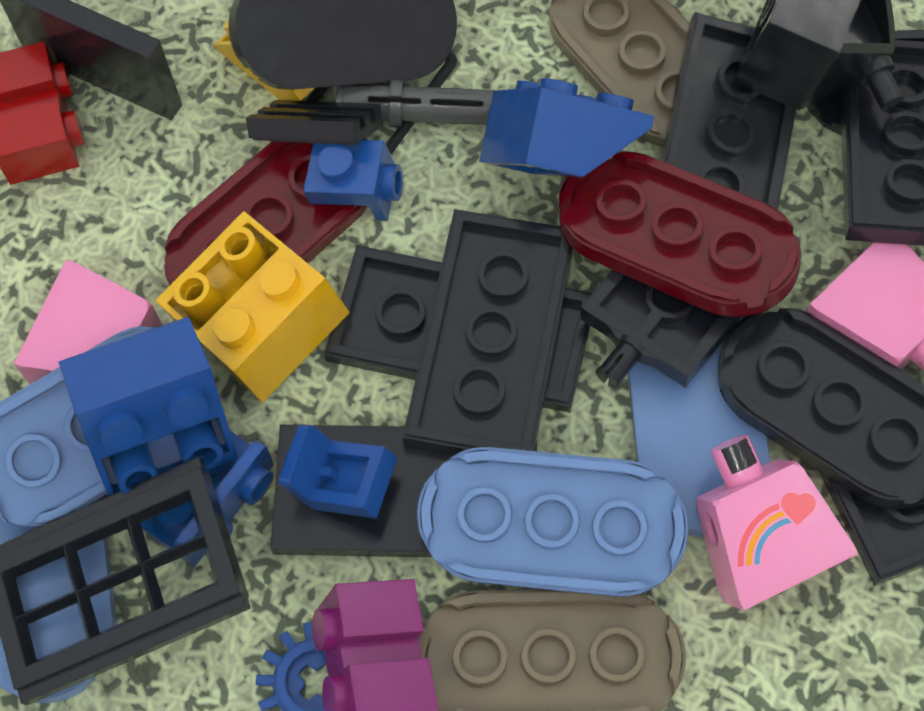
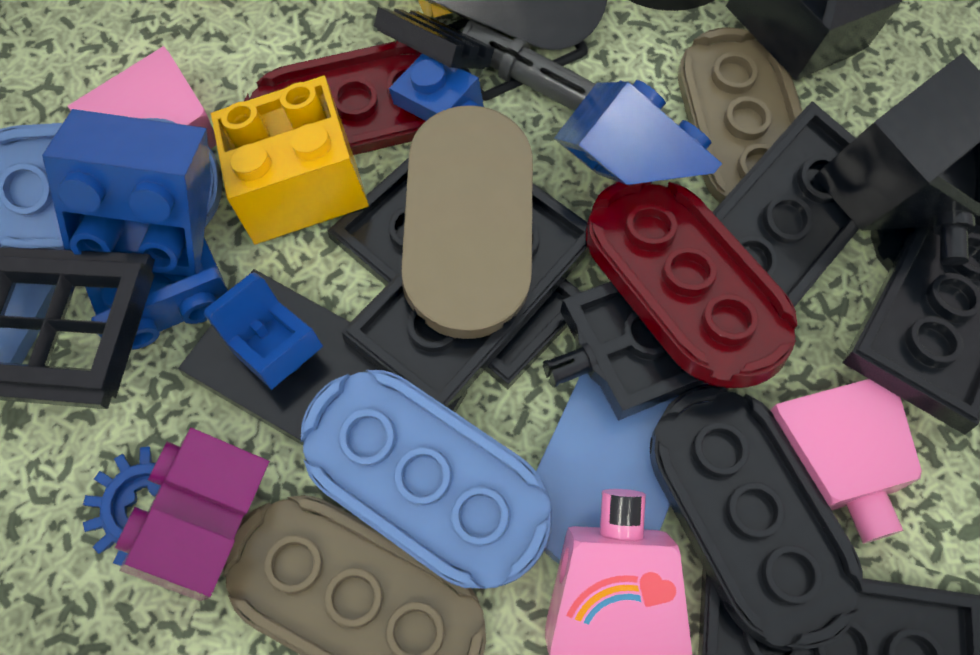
camera: 20 degrees right, 0 degrees up
none -> dark tan tile [402,106,533,339]

